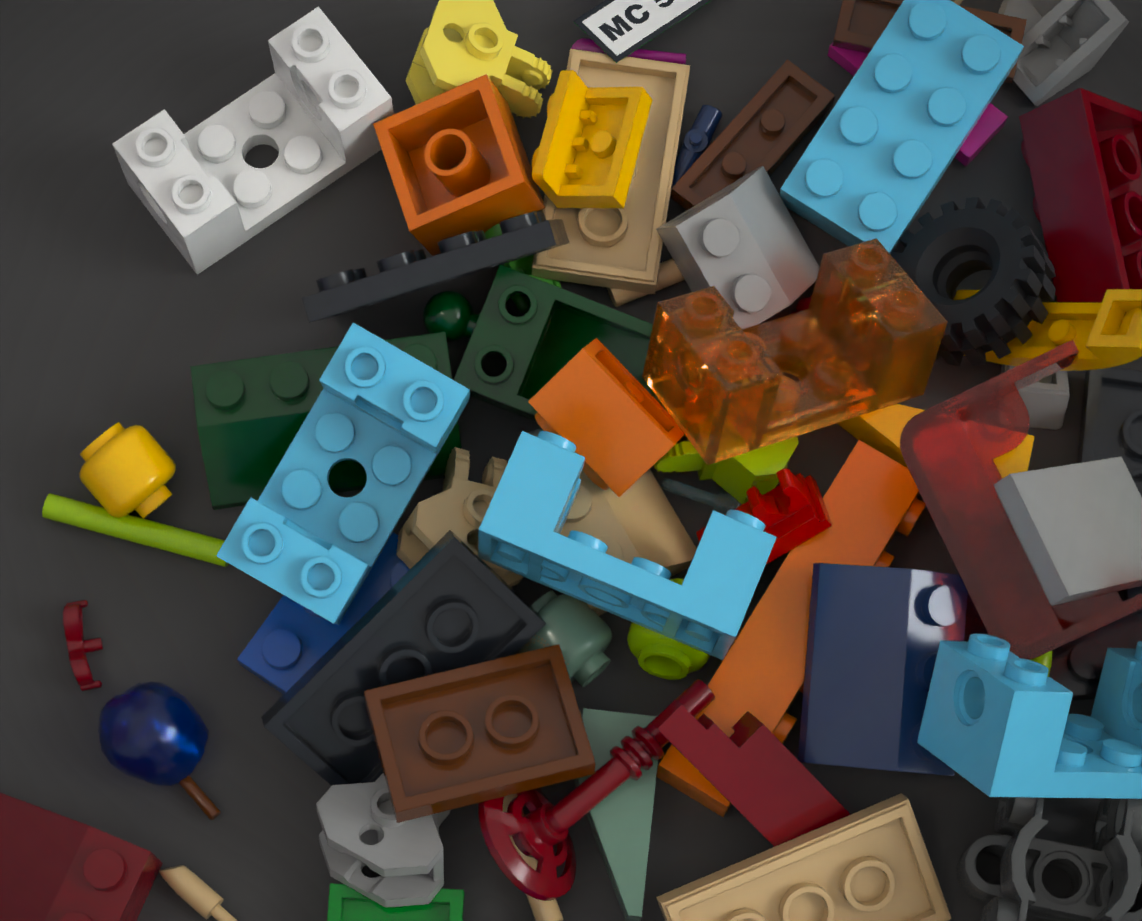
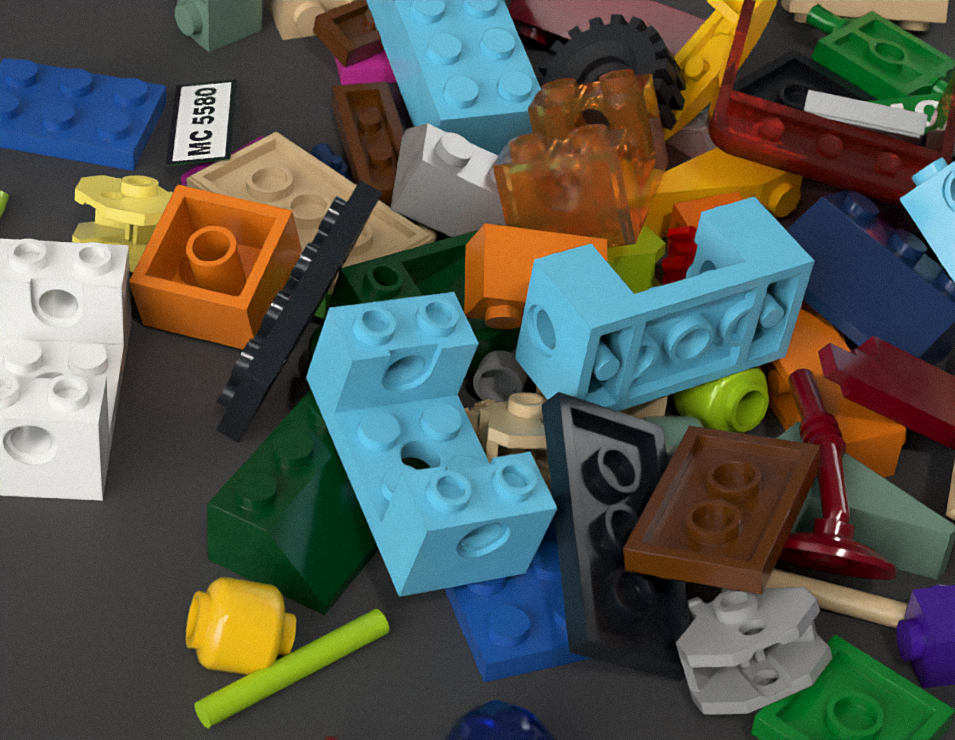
camera: 55 degrees left, 30 degrees down
yellow bracket [532,70,652,209] -> none

